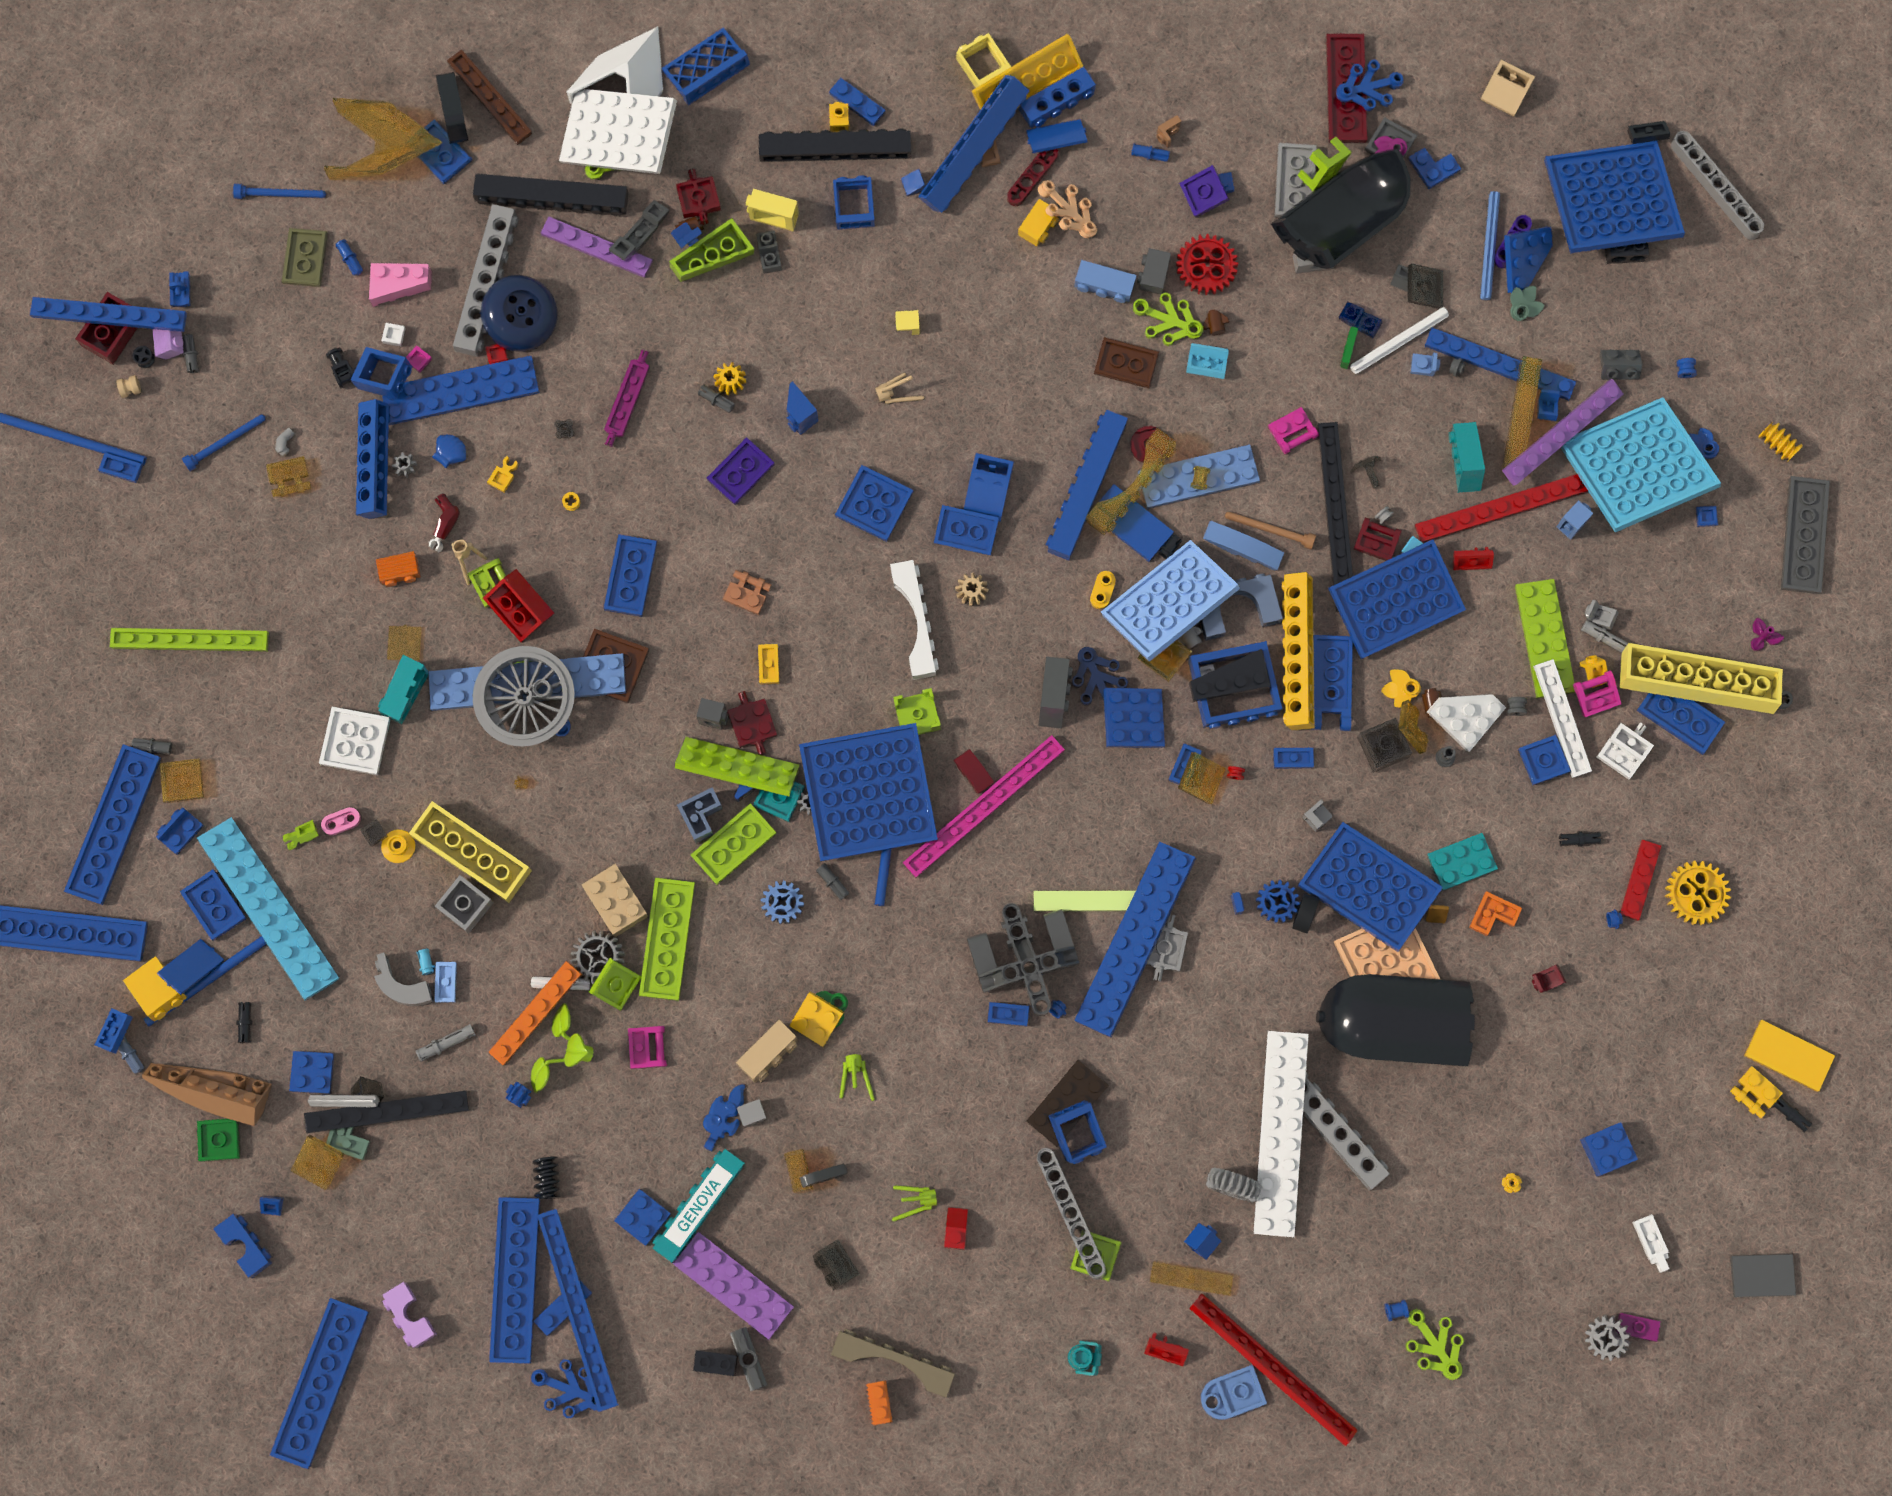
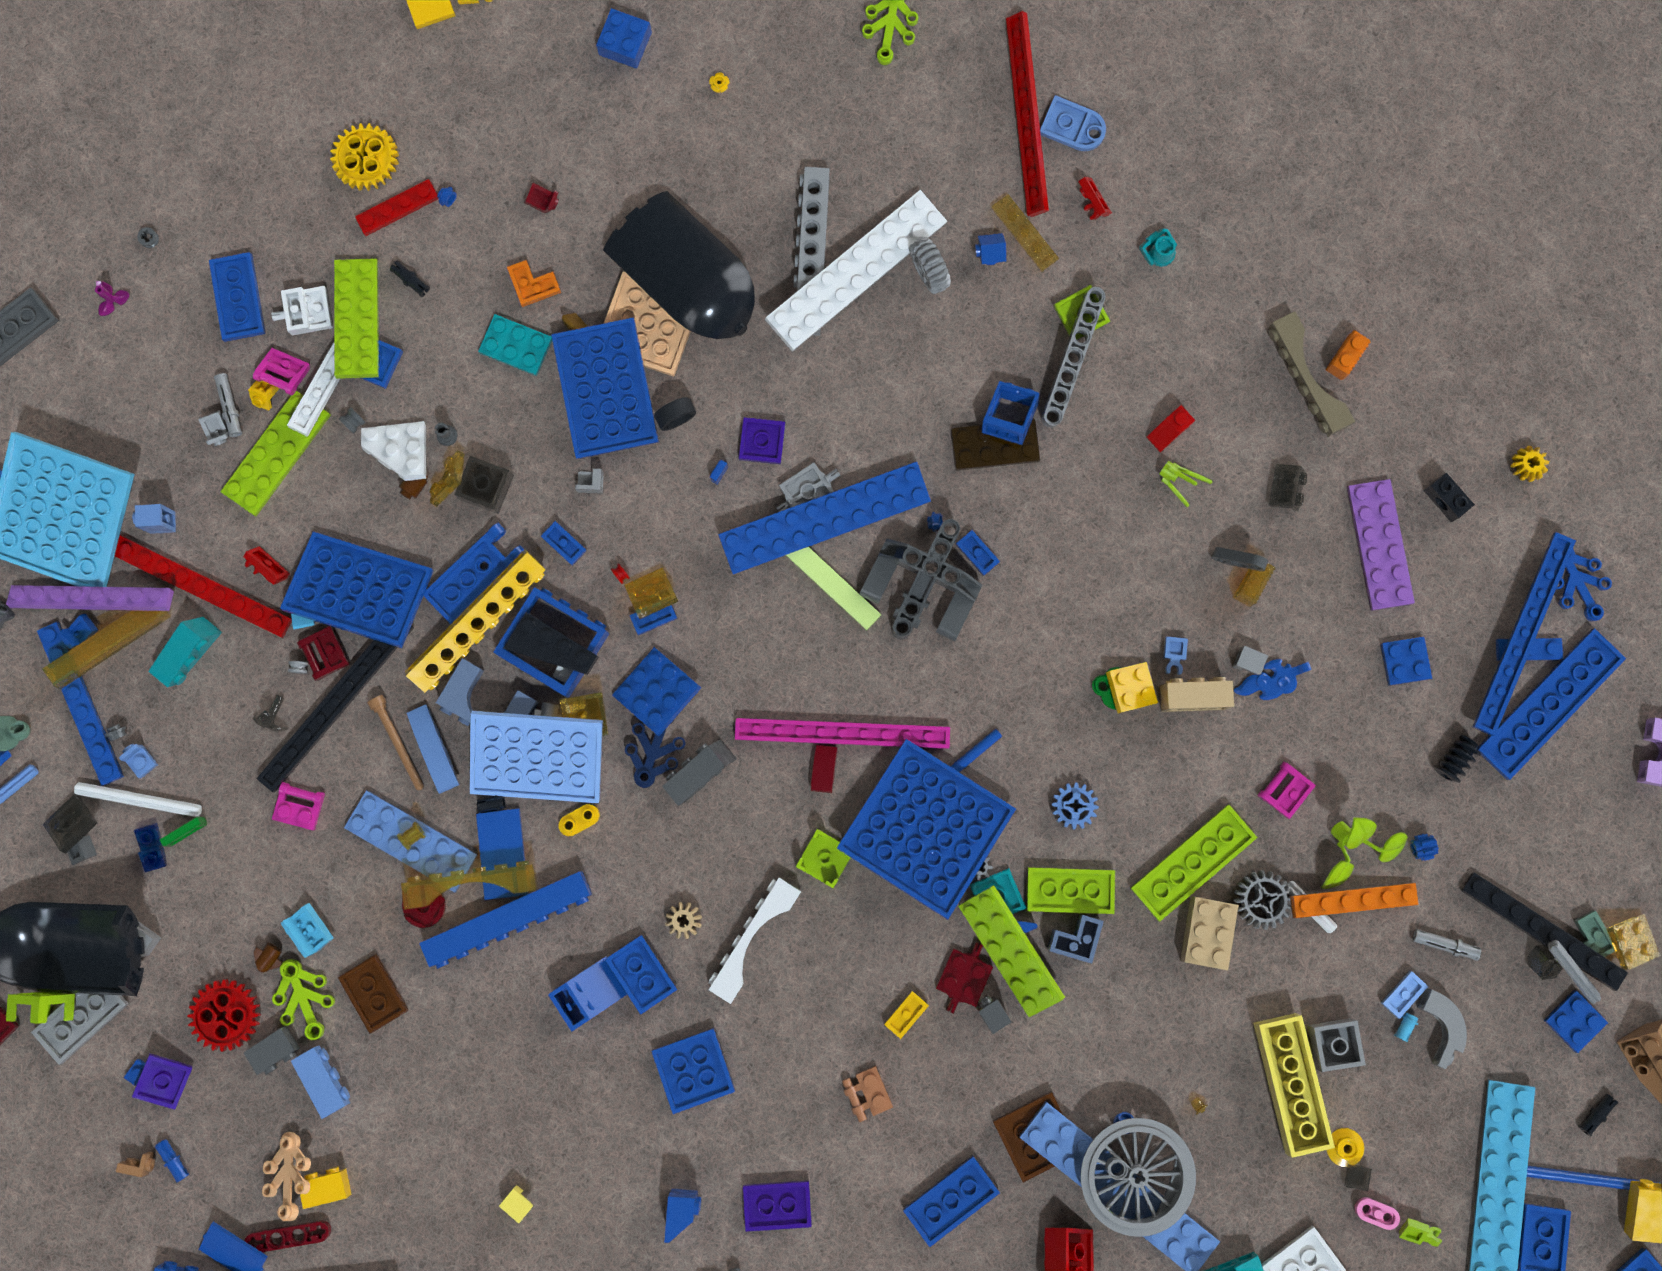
camera: 135 degrees left, 5 degrees up
blue piece [157,939,224,995] -> none
lime plate [589,958,641,1011] -> none
brick [652,1149,745,1263] -> none
dark grey piece [730,1327,768,1391] -> none
dark grey axle [816,863,849,900] -> none
lime plant [839,1054,875,1101] -> none
tan plant [875,373,924,405] -> none
blue gear [1256,880,1300,924] -> none
yellow plate [1381,669,1421,708] -> none
blue bush [1384,1300,1409,1321] -> none
light yellow brick [1620,643,1783,714] -> none
blue tile [1696,506,1718,527] -> none
none -> lime plate [334,259,379,379]
none -> dark purple plate [739,417,786,465]
none -> medium blue plate [1163,637,1188,675]
none -> yellow gear [1510,446,1550,482]

